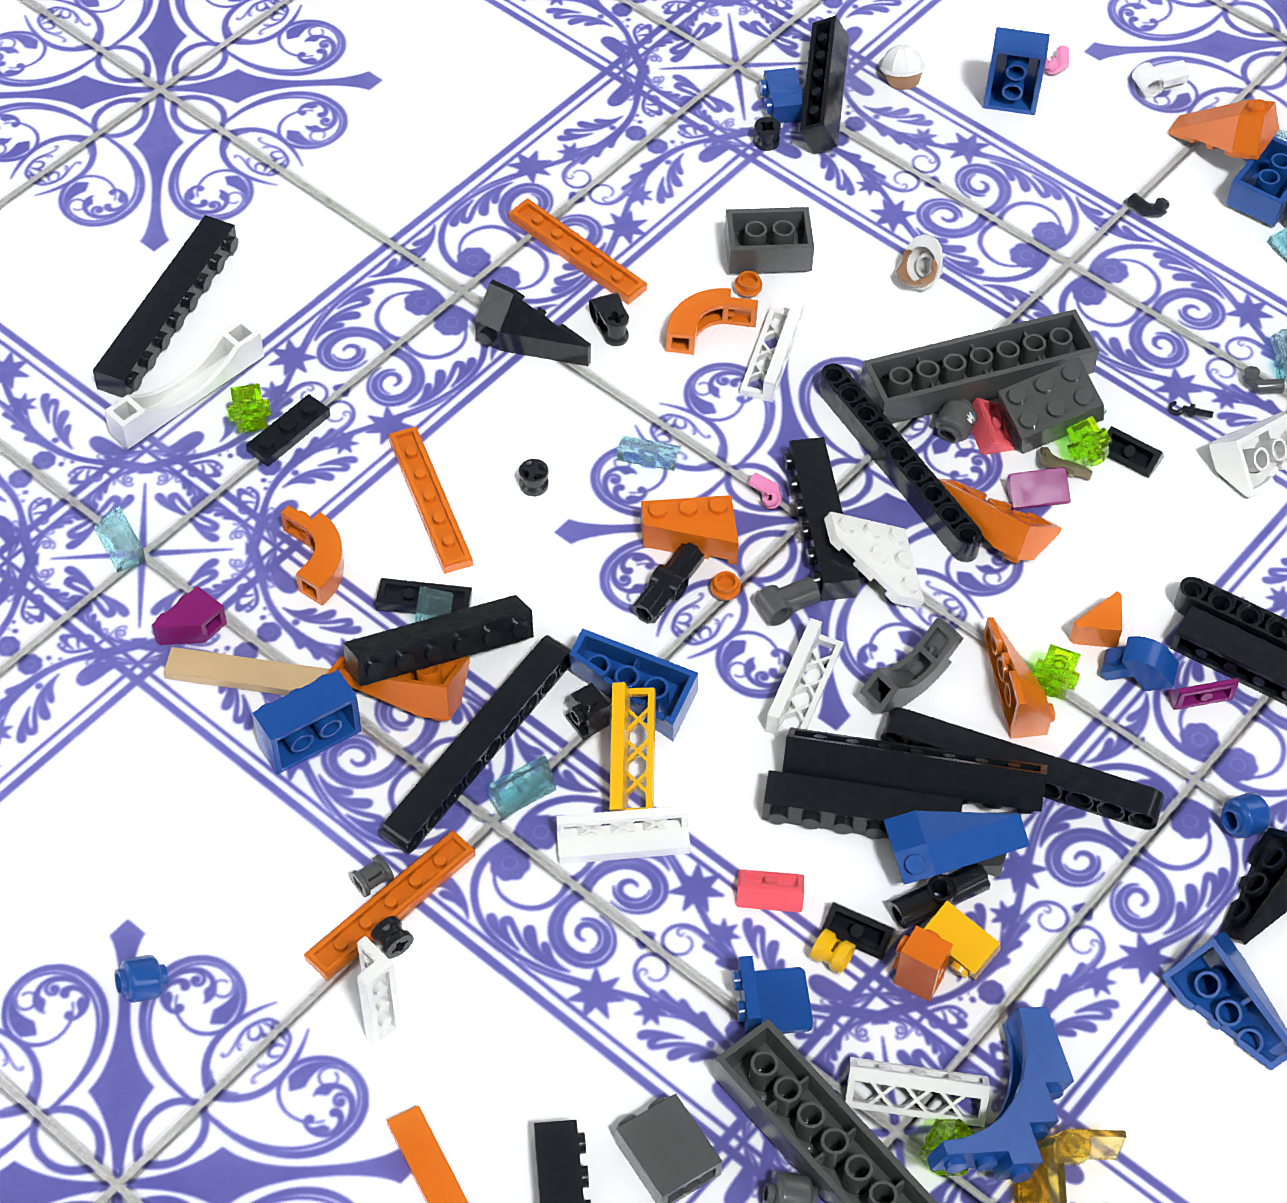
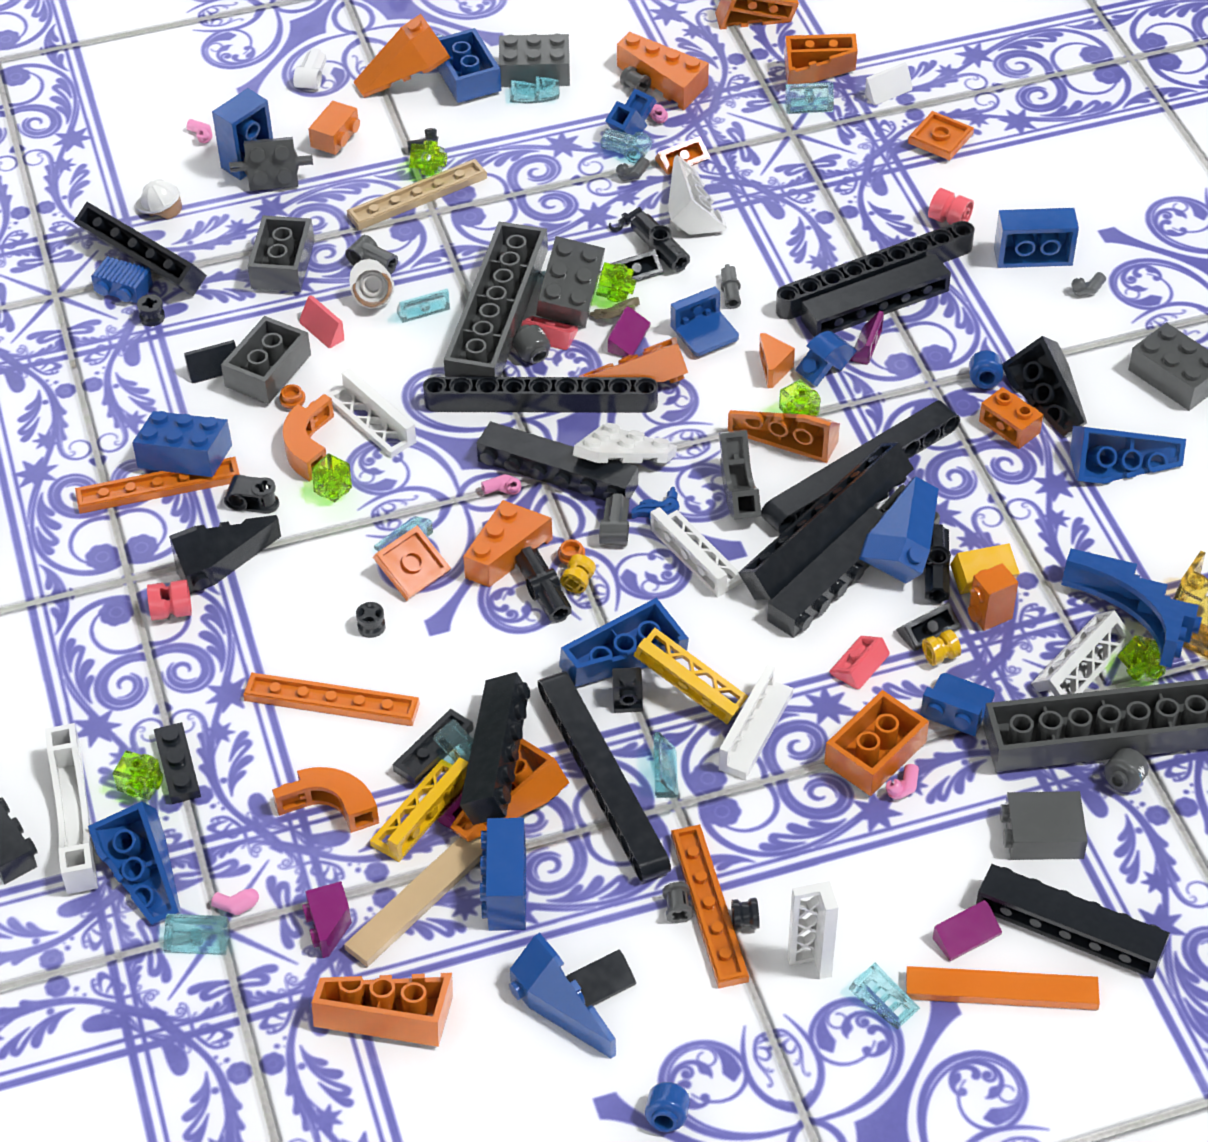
camera: 55 degrees left, 5 degrees down
none -> blue wedge [88,801,181,926]
none -> blue brick [132,411,232,477]
none -> coral wheel [147,579,192,621]
none -> black slope [184,340,236,383]
none -> bright pink arm [211,888,259,915]
none -> dark grey plate [229,137,313,191]
none -> dark grey brick [247,215,315,292]
none -> coral slope [300,295,344,348]
none -> orange brick [308,100,360,155]
none -> orange wedge [311,972,453,1047]
none -> clear neon green brick [312,453,352,503]
none -> dark grey piece [345,235,398,275]
none -> tan tile [346,159,487,231]
none -> yellow fence [370,757,469,862]
none -> plate [372,525,451,601]
none -> clear light blue slope [397,289,450,323]
none -> clear neon green brick [409,140,447,176]
none -> blue wedge [509,932,616,1058]
none -> yellow wheel [560,554,596,594]
none -> black slope [566,949,636,1007]
none -> black piece [631,211,690,273]
none -> blue piece [631,487,680,523]
none -> blue bracket [670,286,739,356]
none -> dark grey axle [721,264,741,309]
none -> orange brick [824,690,929,796]
none -> clear light blue slope [848,962,920,1030]
none -> bright pink arm [886,764,919,800]
none -> magenta slope [932,900,1002,961]
none -> orange brick [979,387,1043,449]

